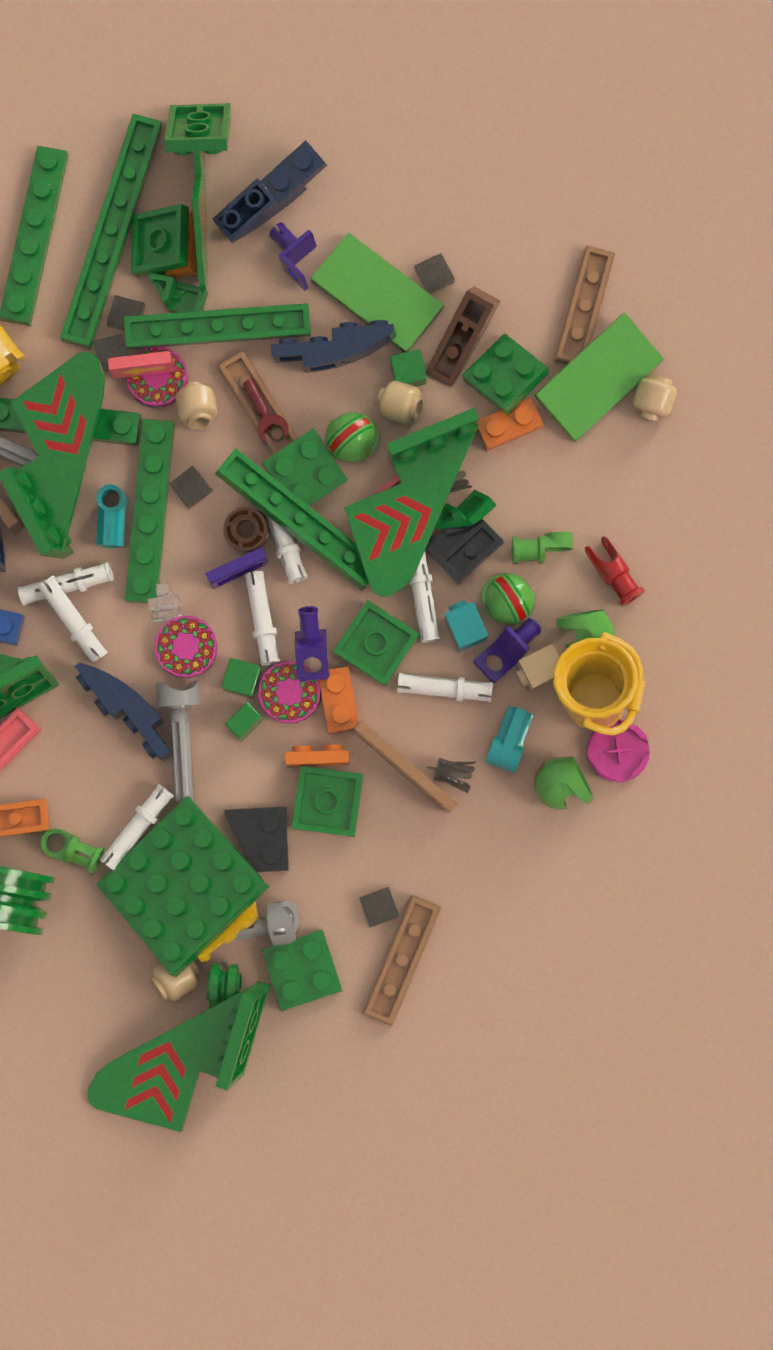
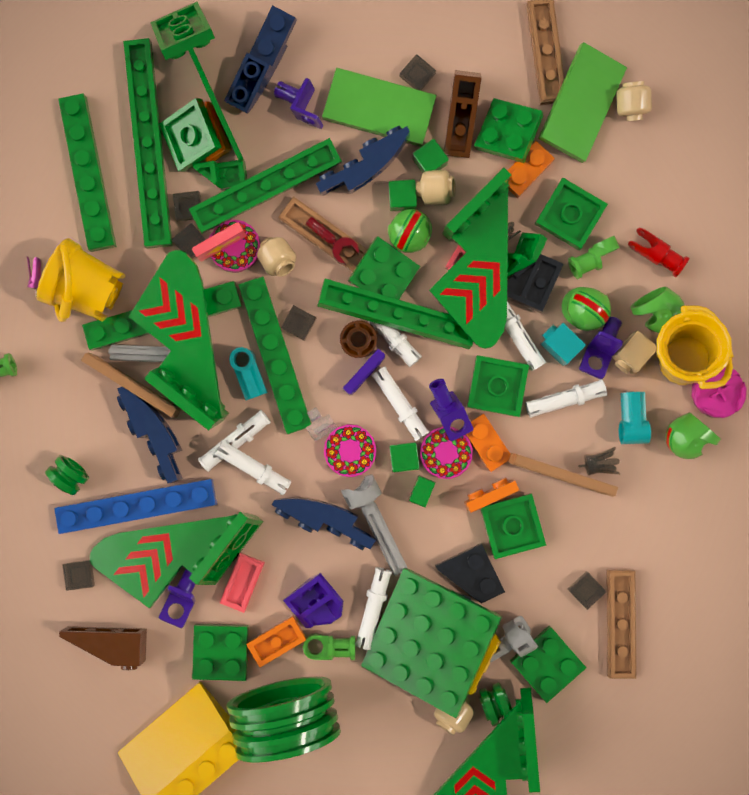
camera: 20 degrees left, 5 degrees up
none -> dark purple slope [283,573,344,628]
none -> green piece [388,180,417,211]
none -> green plate [535,178,608,251]

